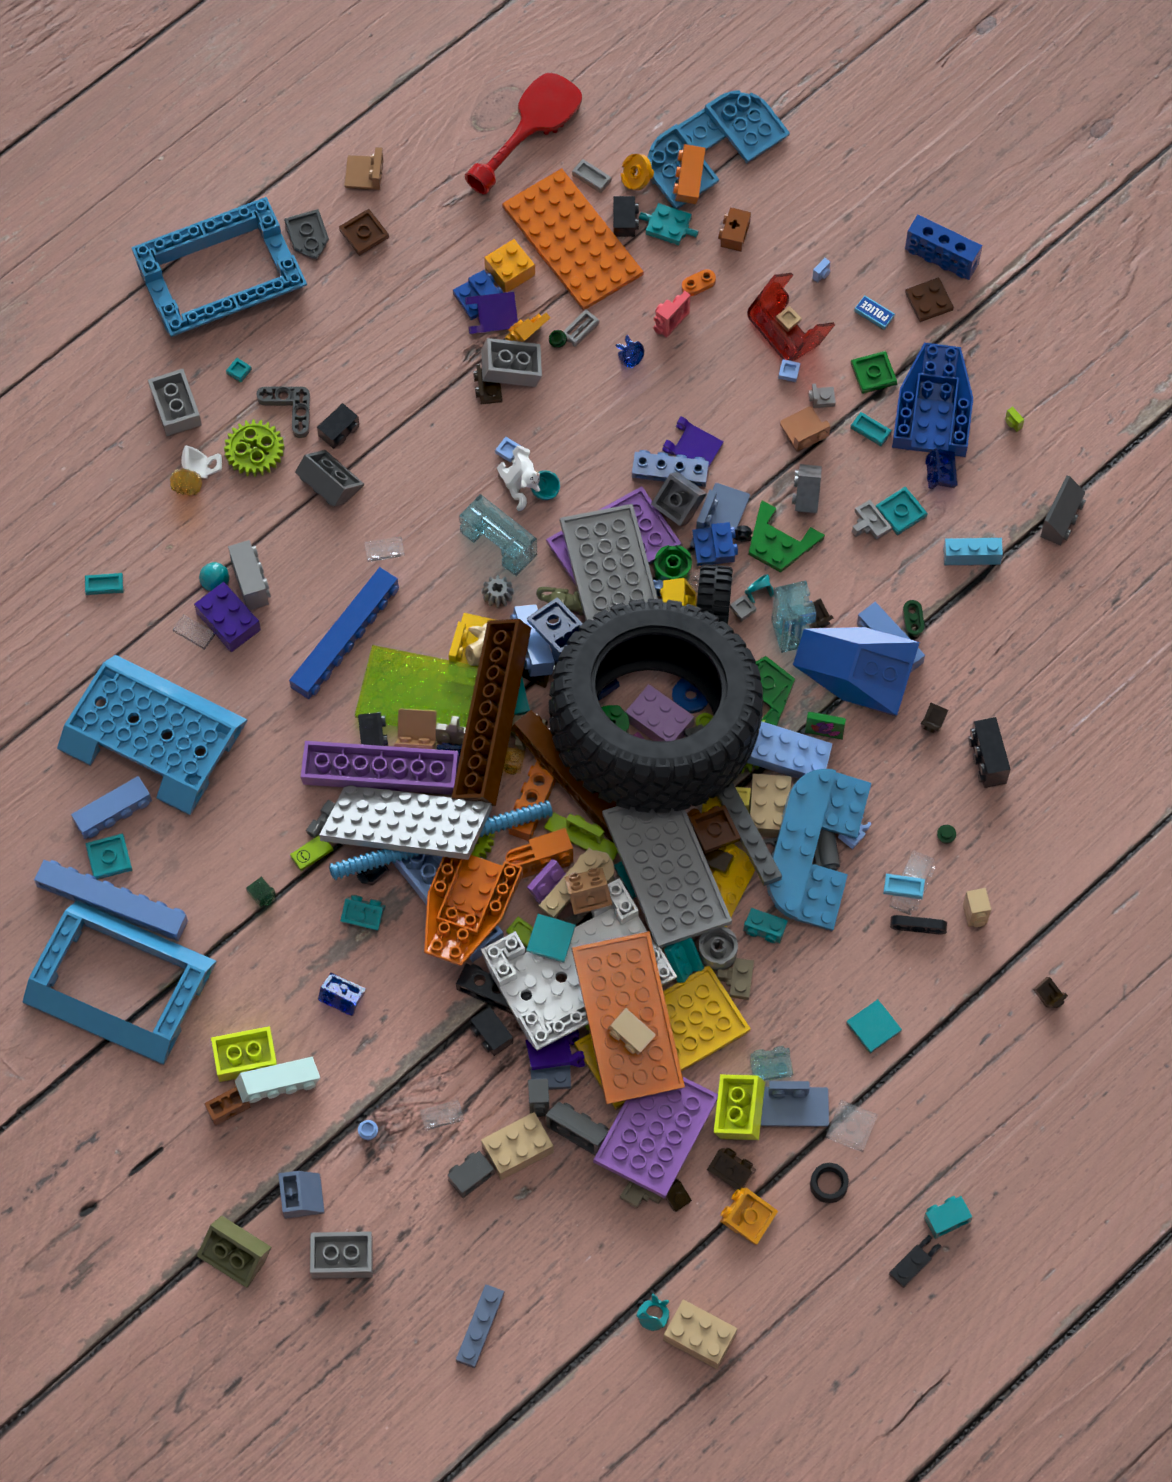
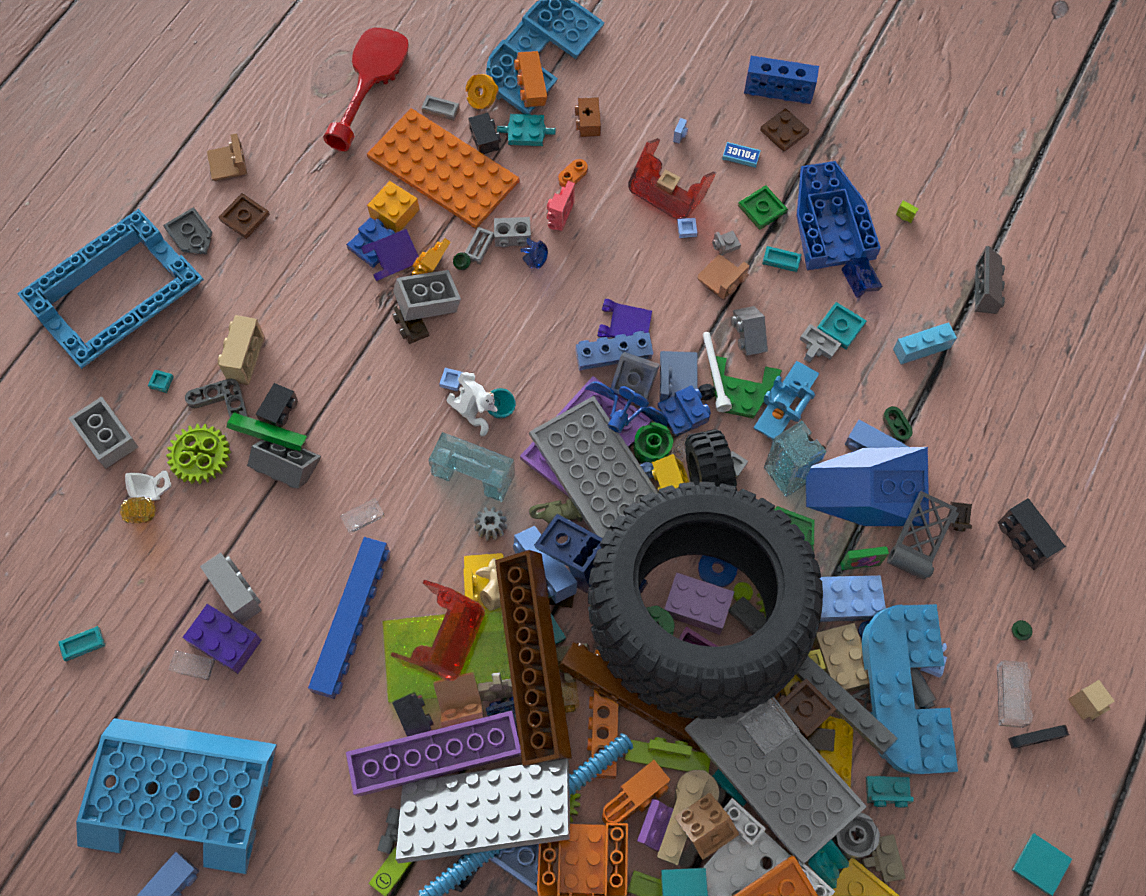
camera: 20 degrees left, 0 degrees up
teal piece [199,562,229,591] -> none
teal piece [744,574,775,603] -> none
medium azure tile [883,874,925,900] -> none
none -> tan brick [218,315,265,385]
none -> green tile [226,413,307,451]
none -> clear red windscreen [390,580,485,681]
none -> light grey brick [494,217,531,247]
none -> blue plant [584,381,668,433]
none -> white piece [703,332,732,412]
none -> clear plate [738,697,800,757]
none -> dark azure piece [753,361,819,442]
none -> dark grey piece [887,491,959,580]

